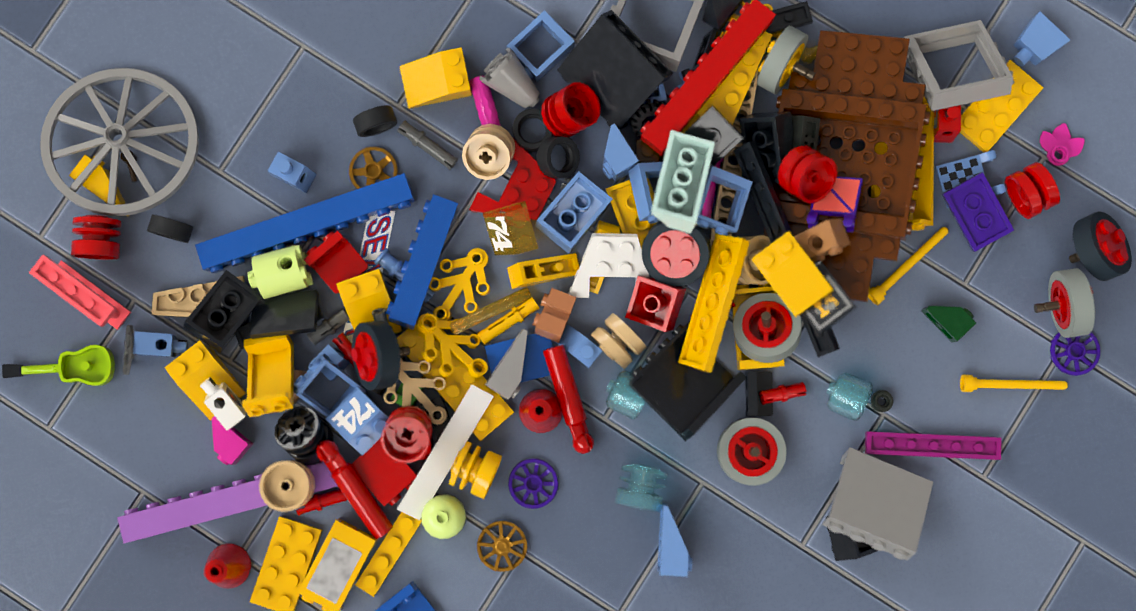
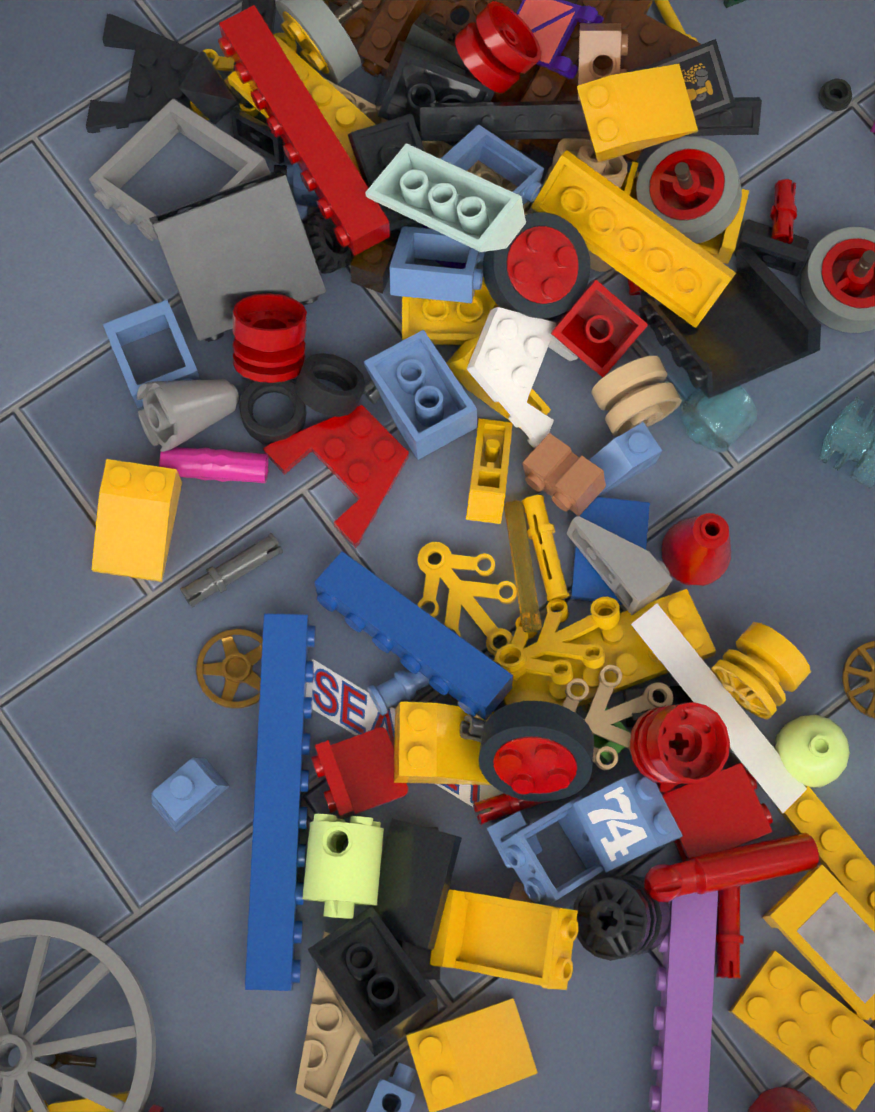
camera: 80 degrees left, 10 degrees down
black tyre [147,214,193,243] -> none
white torso [200,377,246,431] -> none
dark pink slope [212,416,253,465] -> none
tan wheel [259,460,315,512] -> none
dark grey pin [307,308,350,346] -> none
black tyre [353,105,397,137] -> none
tan wheel [462,124,515,180] -> none
clear yellow slope [483,201,539,255] -> none
dark purple wheel [508,459,558,509] -> none
red piece [543,344,594,454] -> none
medium blue slope [602,123,639,182] -> none
clear light blue head [826,372,873,421] -> none

